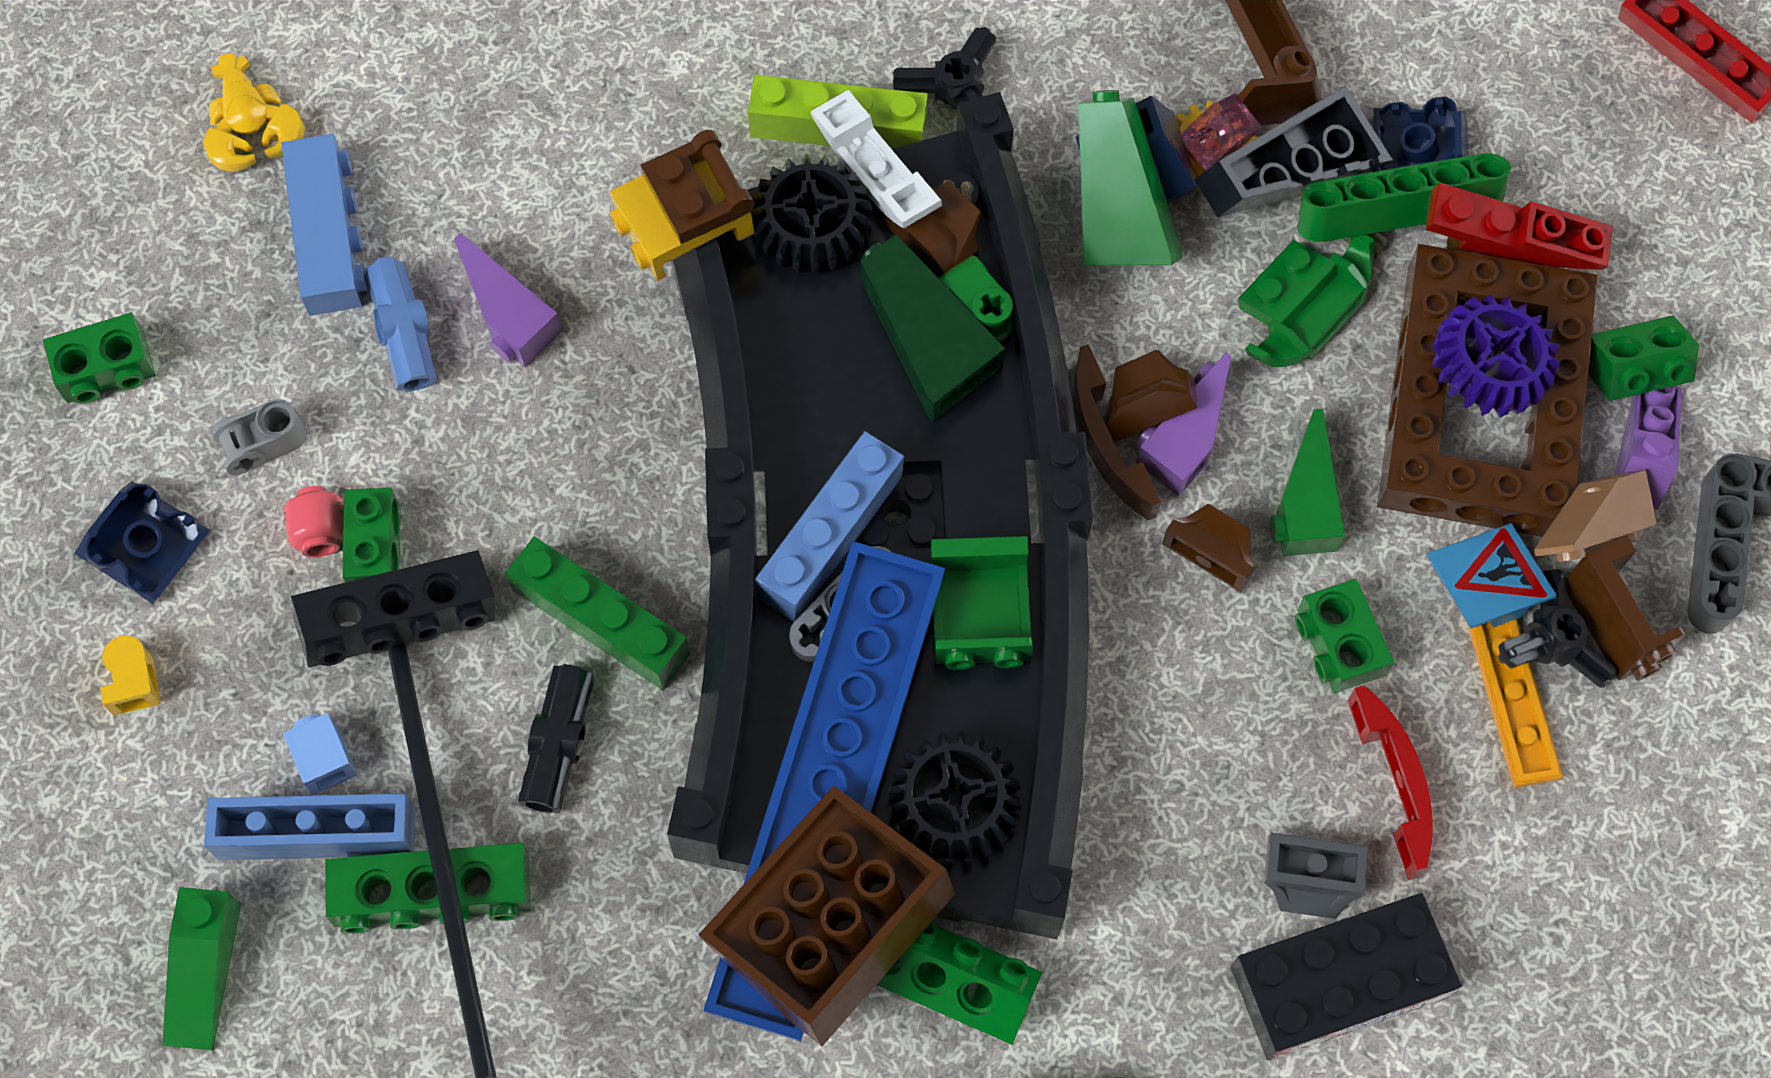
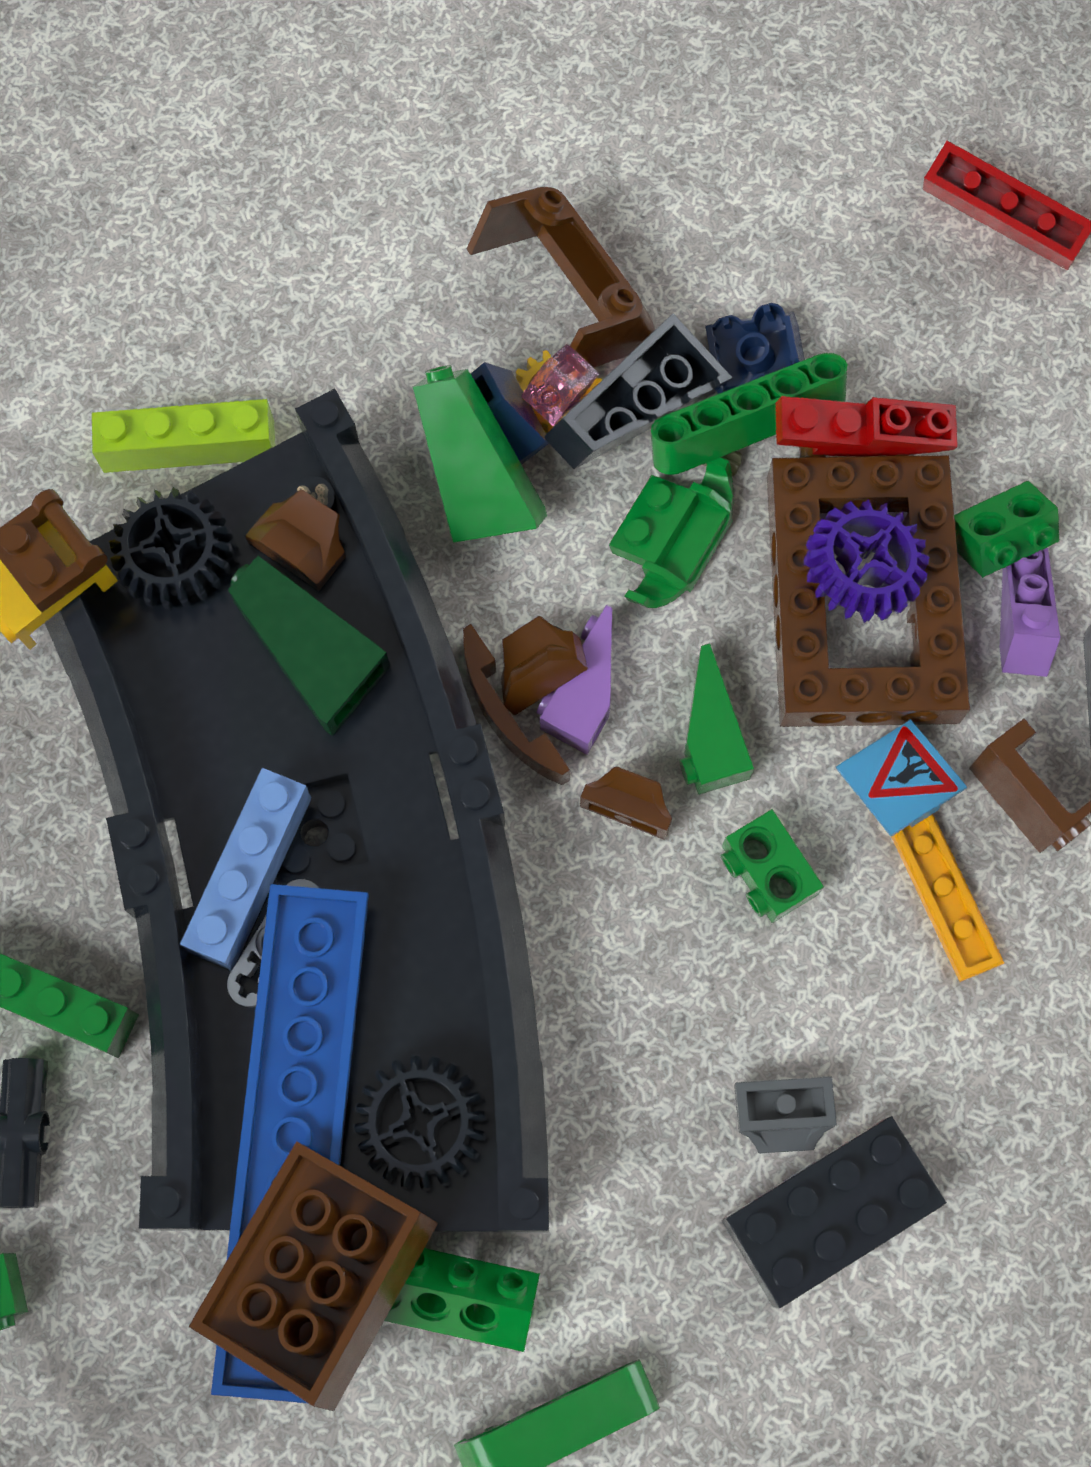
camera: 10 degrees left, 5 degrees up
white slope [811,90,942,228] -> none
black bush [893,27,996,110] -> none
green panel [931,536,1034,670] -> none
green piece [938,255,1013,344] -> none
red slope [1347,685,1433,880] -> none
black bush [1498,569,1617,688] -> none
medium nougat slope [1534,470,1657,562] -> none

